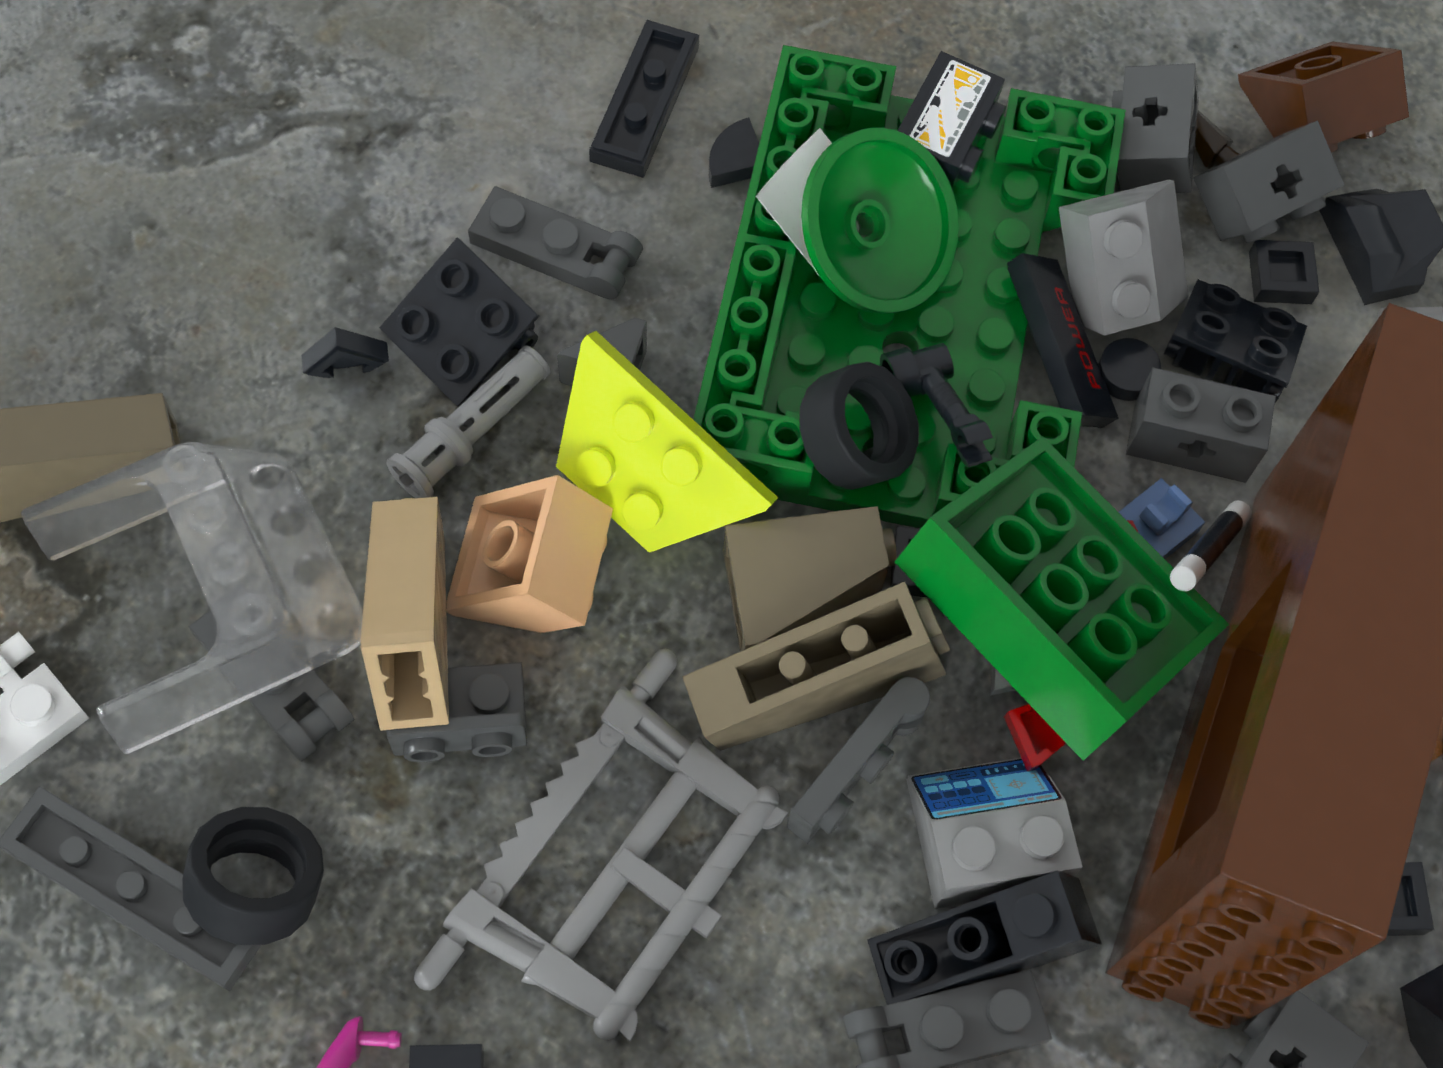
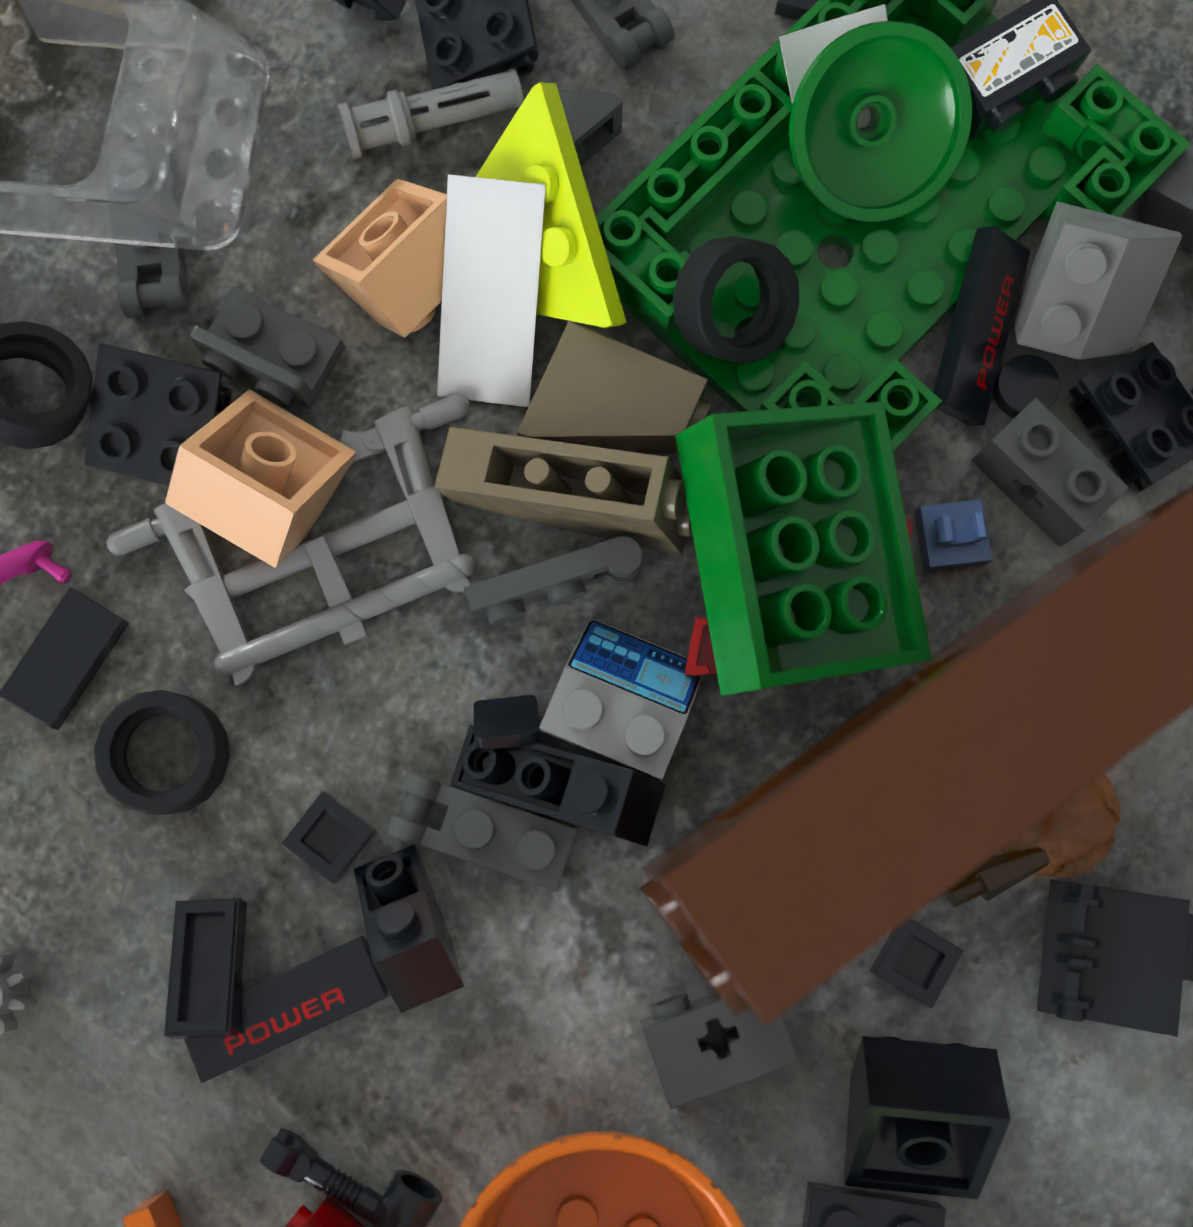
camera: 35 degrees right, 15 degrees up
tan slope [361,497,449,730] -> none
black brick [880,343,993,467] -> none
bar [1170,500,1252,591] -> none
none -> black hinge [84,343,231,486]
none -> light nougat slope [165,389,356,568]
none -> white sticker [437,174,546,407]
none -> black piece [473,695,540,749]

